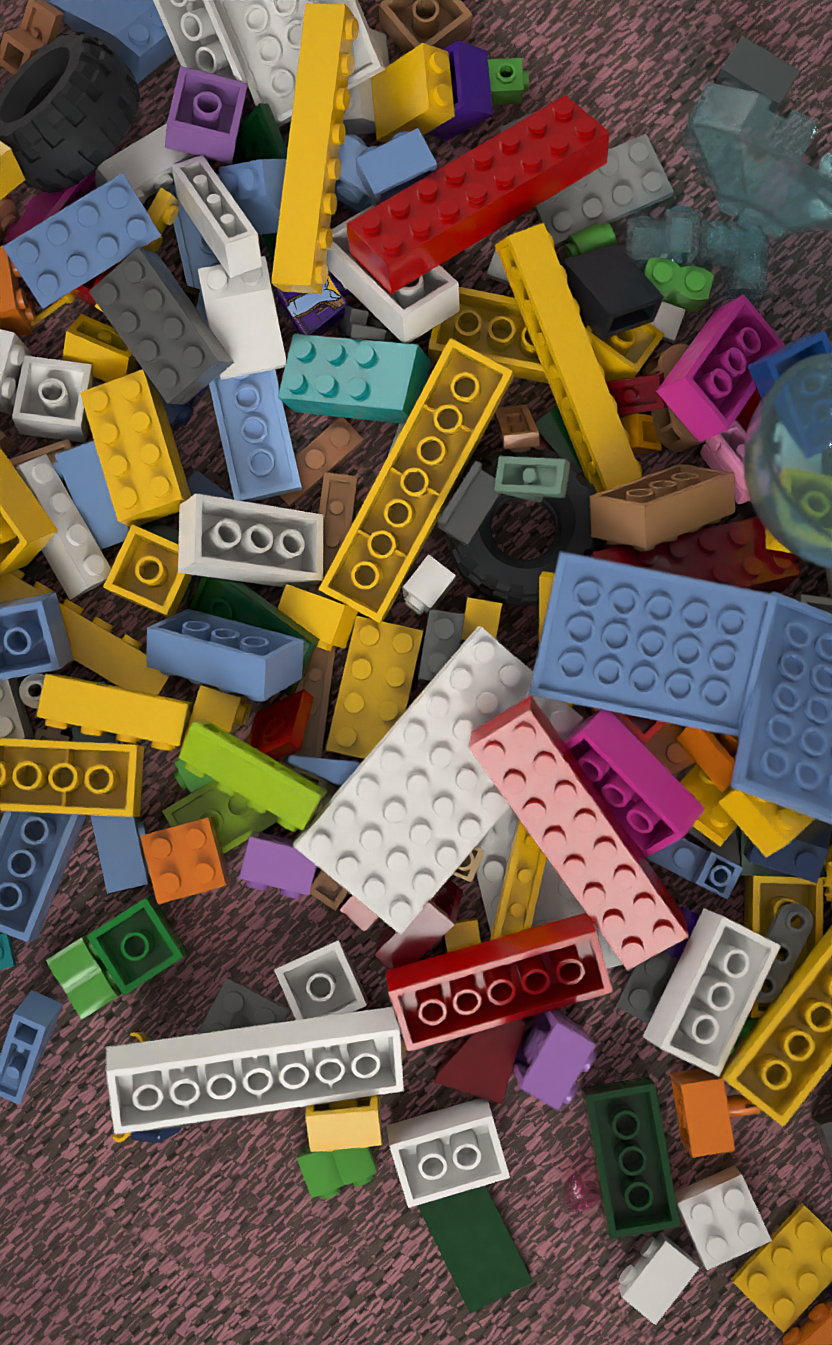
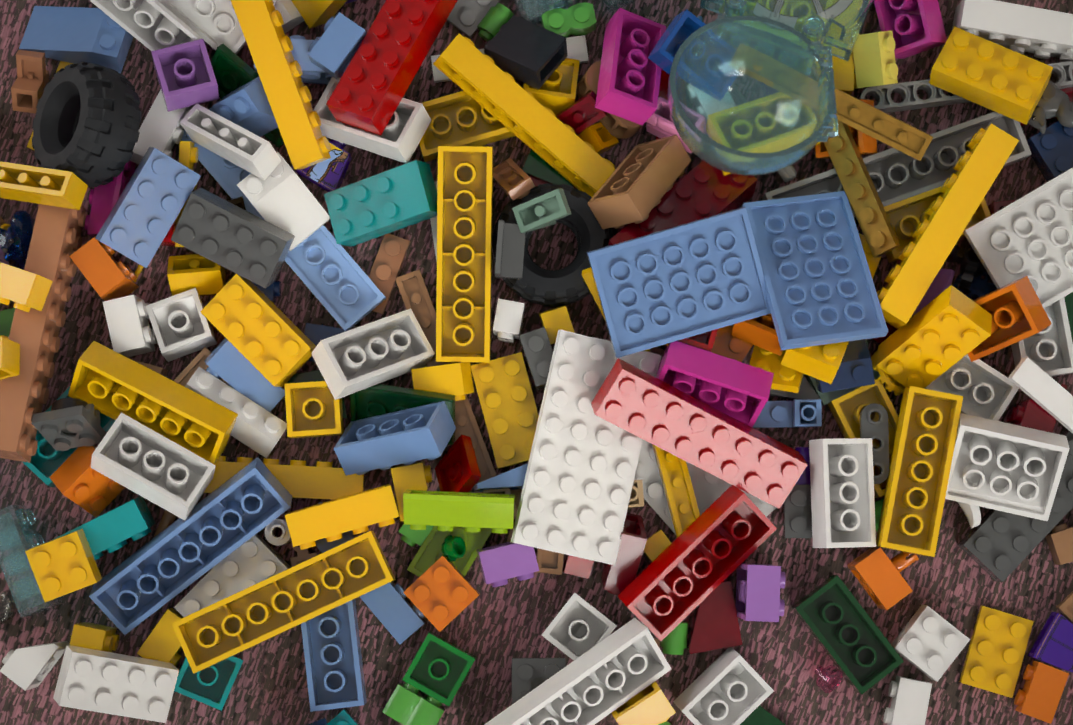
camera: 25 degrees left, 0 degrees up
dark grey plate [338,305,402,343] -> none
none -> green plate [442,535,466,561]
none -> bright green brick [660,621,688,655]

